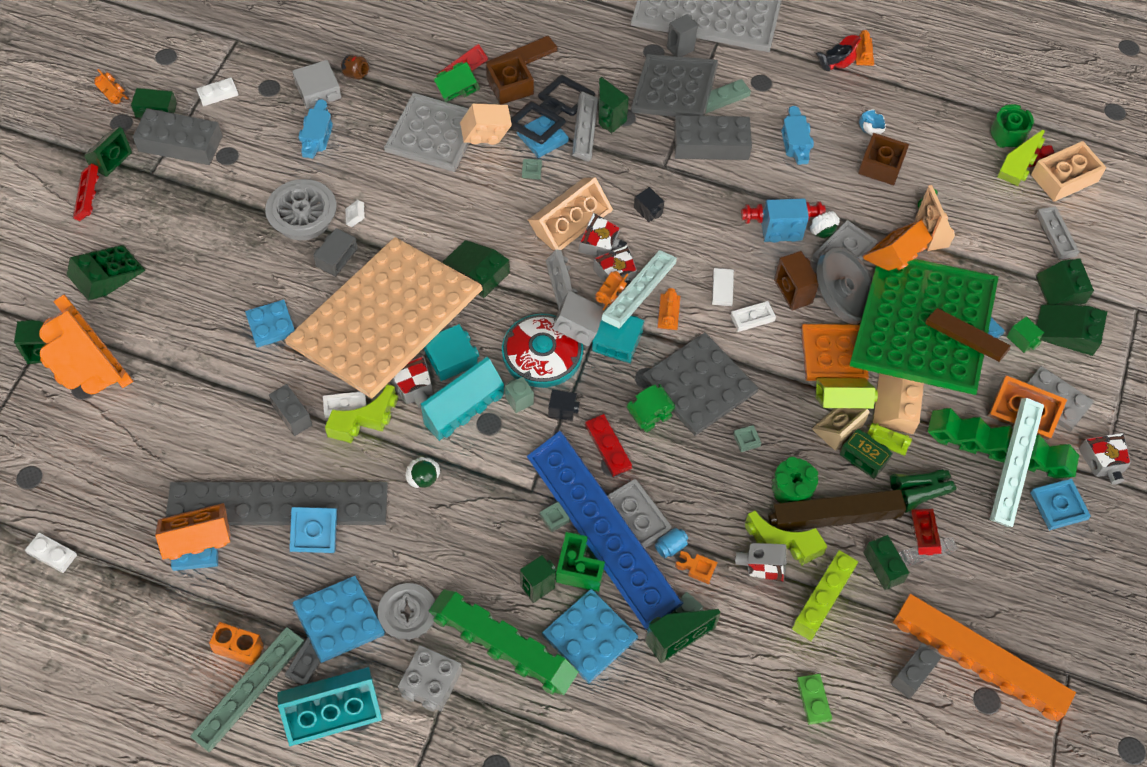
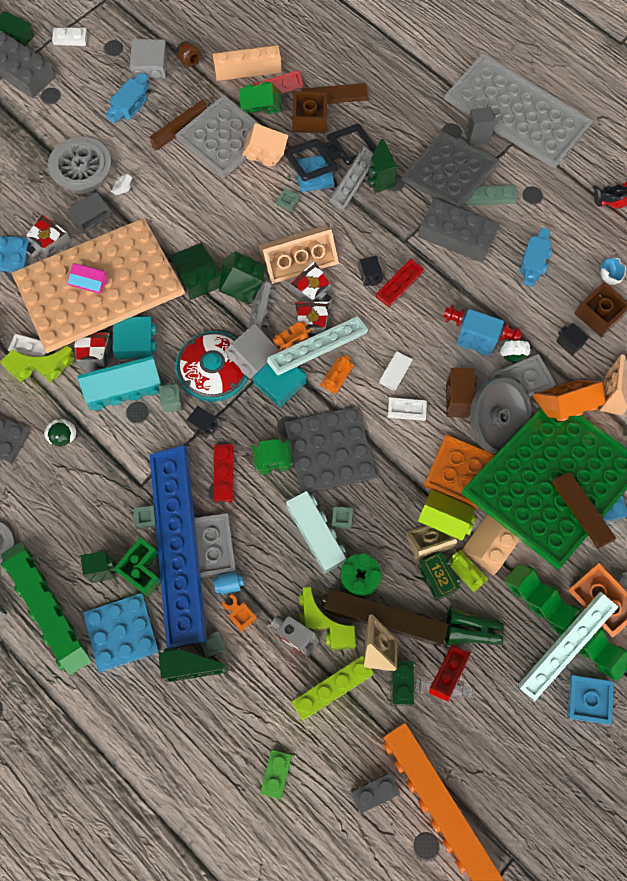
camera: 25 degrees right, 10 degrees up
none -> torso [26,214,71,258]
none -> dark pink slope [67,263,108,294]
none -> reddish brown tile [150,99,207,151]
none -> light nougat slope [212,44,281,81]
none -> dark green slope [219,251,265,304]
none -> light aqua brick [286,491,347,574]
none -> tan slope [364,614,397,671]
none -> red plate [375,259,424,308]
none -> black brick [556,323,589,356]

